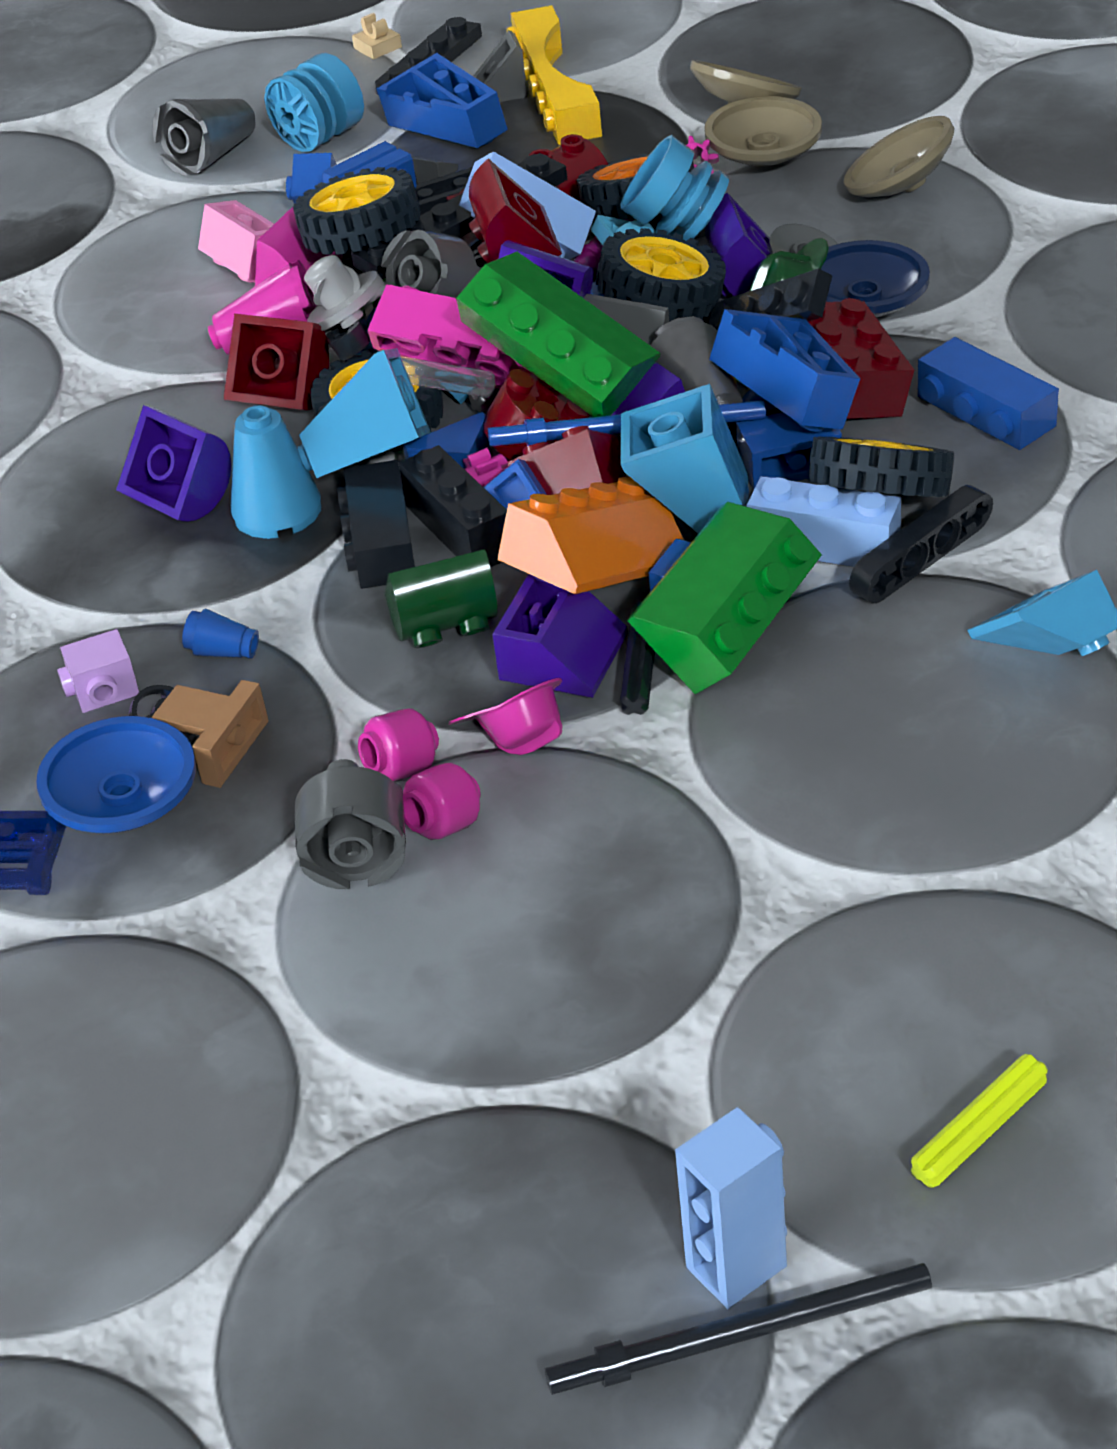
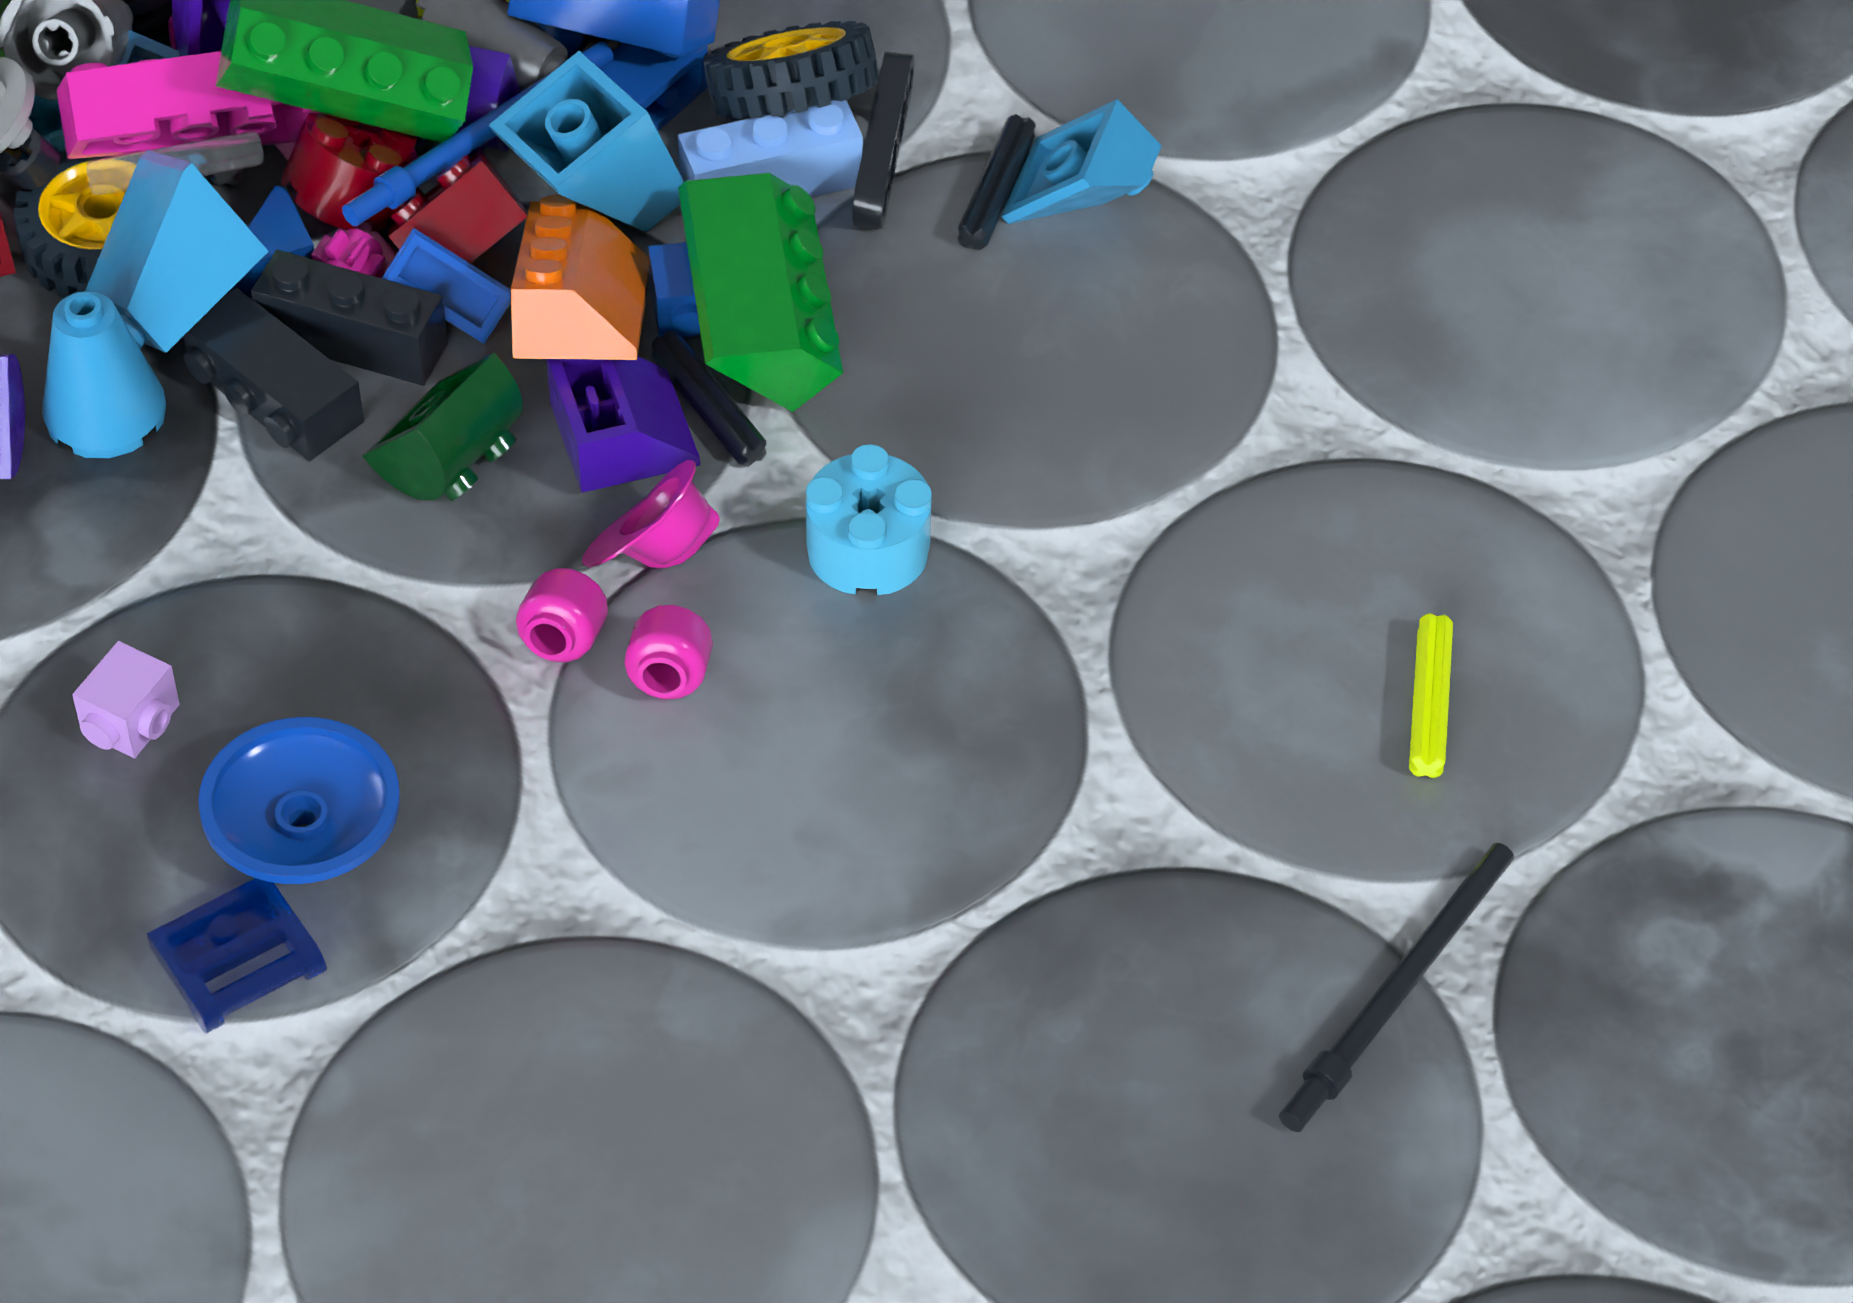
camera: 45 degrees left, 10 degrees up
medium nougat piece [129,680,269,788] -> none
blue cone [182,608,259,659] -> none
dark grey brick [295,759,406,889] -> none
light blue brick [675,1107,787,1309] -> none
none -> medium azure brick [806,444,932,595]
none -> black axle [958,114,1036,250]

